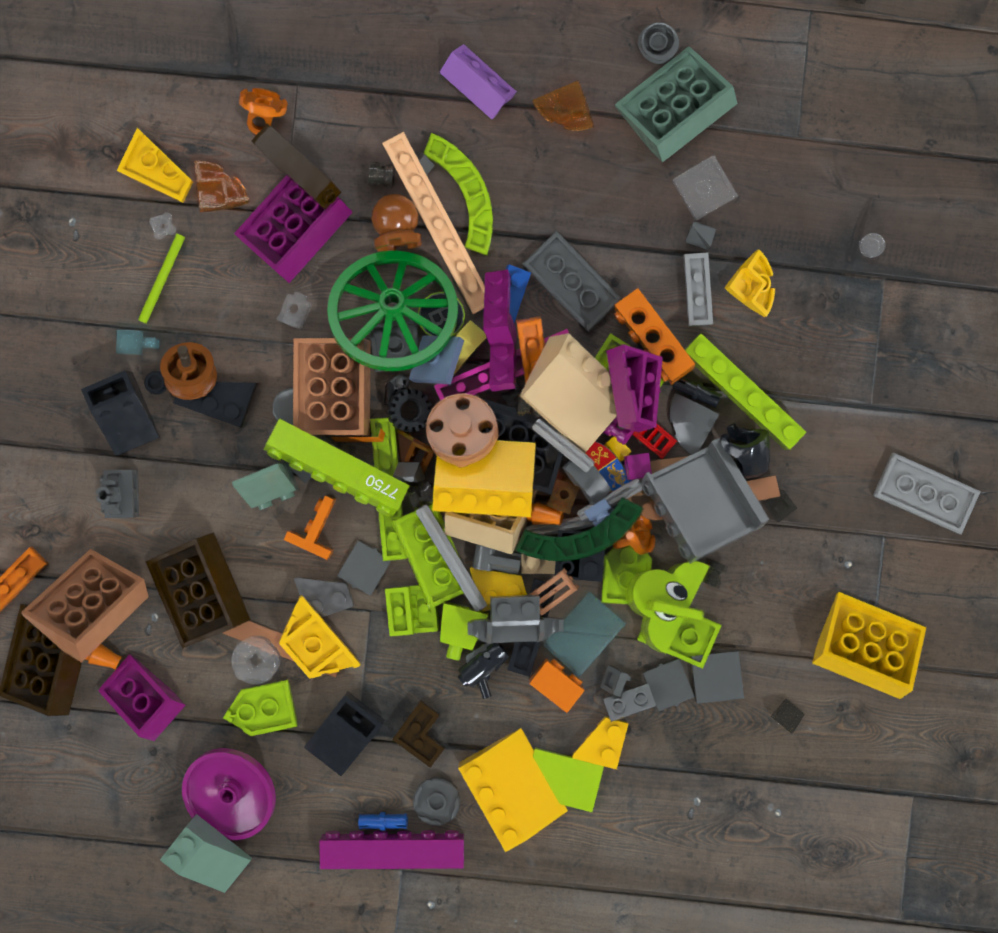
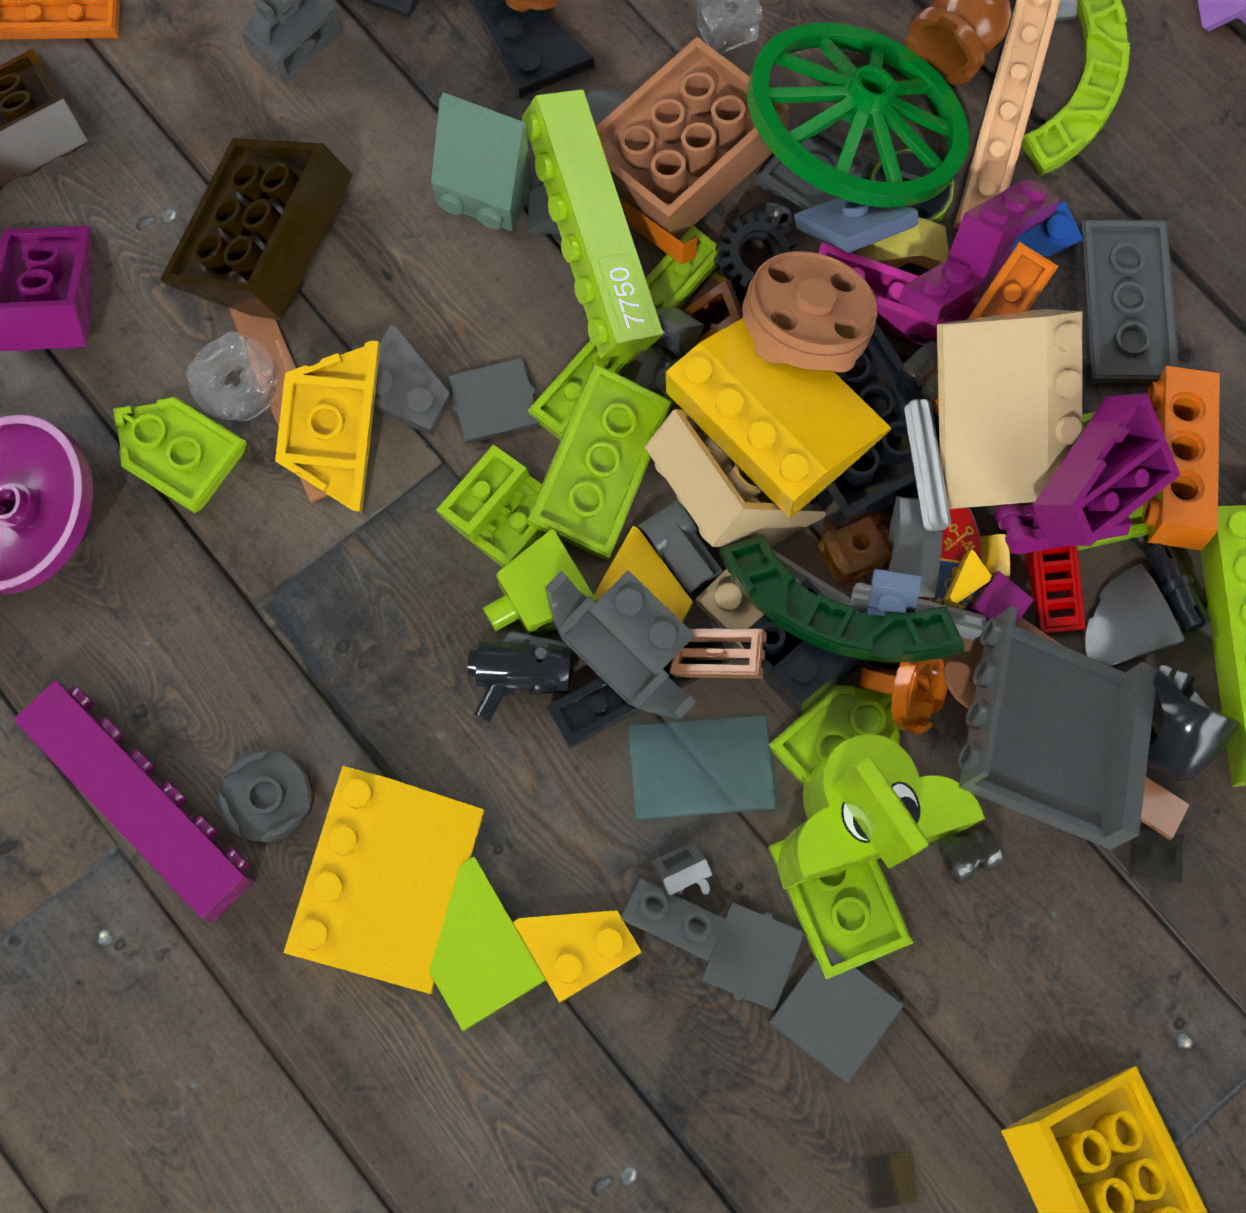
camera: 45 degrees right, 15 degrees down
nougat slope [22,549,149,662] -> none
orange cone [85,644,122,670] -> none
orange bracket [284,495,336,560] -> none
black slope [304,691,385,776] -> none
blue pin [358,812,408,831] -> none
dark brown plate [392,700,445,768] -> none
light grey axle [416,505,487,611] -> none
orange cone [527,502,564,526] -> none
orange brick [529,658,585,713] -> none
none -> yellow slope [942,549,992,606]

